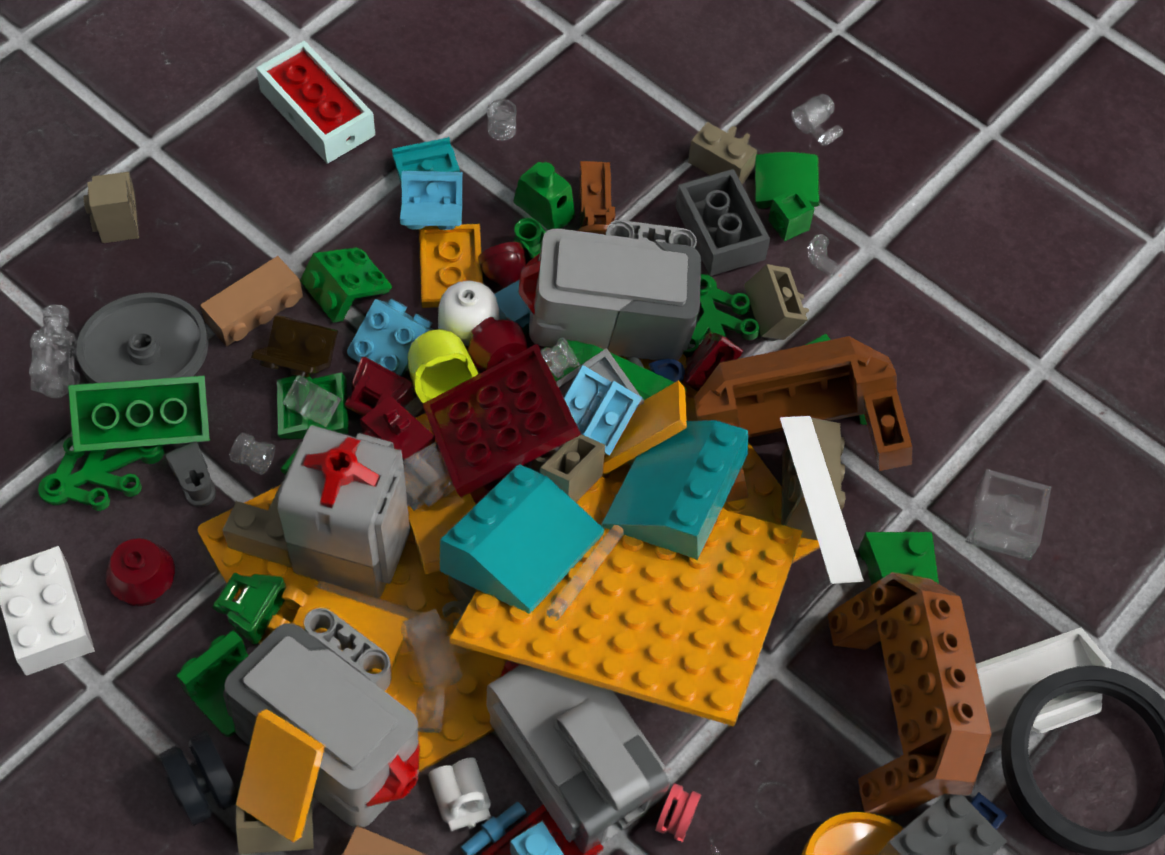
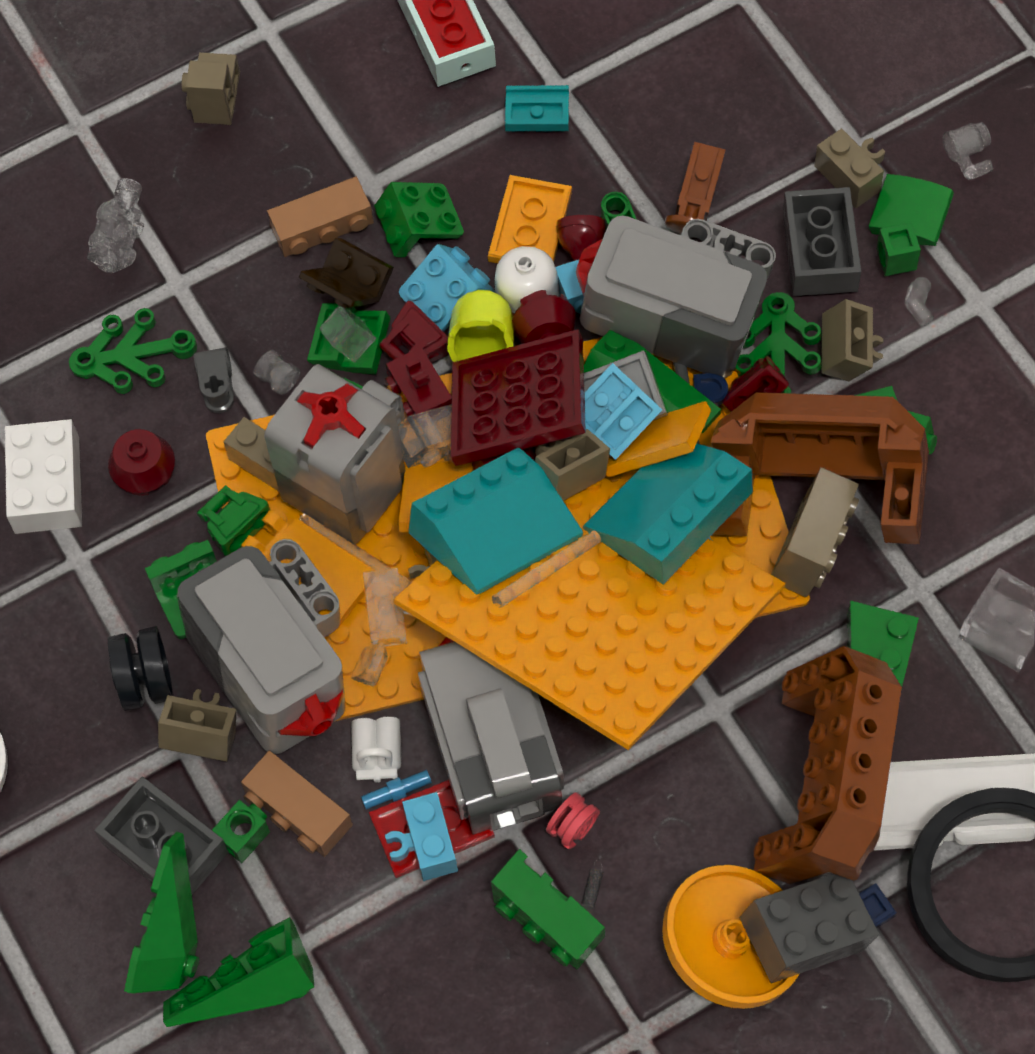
camera: 25 degrees right, 5 degrees up
green slope [68,376,210,452] -> none
dark grey dish [76,293,209,384] -> none
light orange tile [236,709,325,842] -> none
medium azure bracket [400,171,462,230] -> none
clear wheel [487,99,517,141] -> none
green torso [513,162,575,230] -> none
clear wheel [540,337,580,378] -> none
white sticker [780,416,863,584] -> none

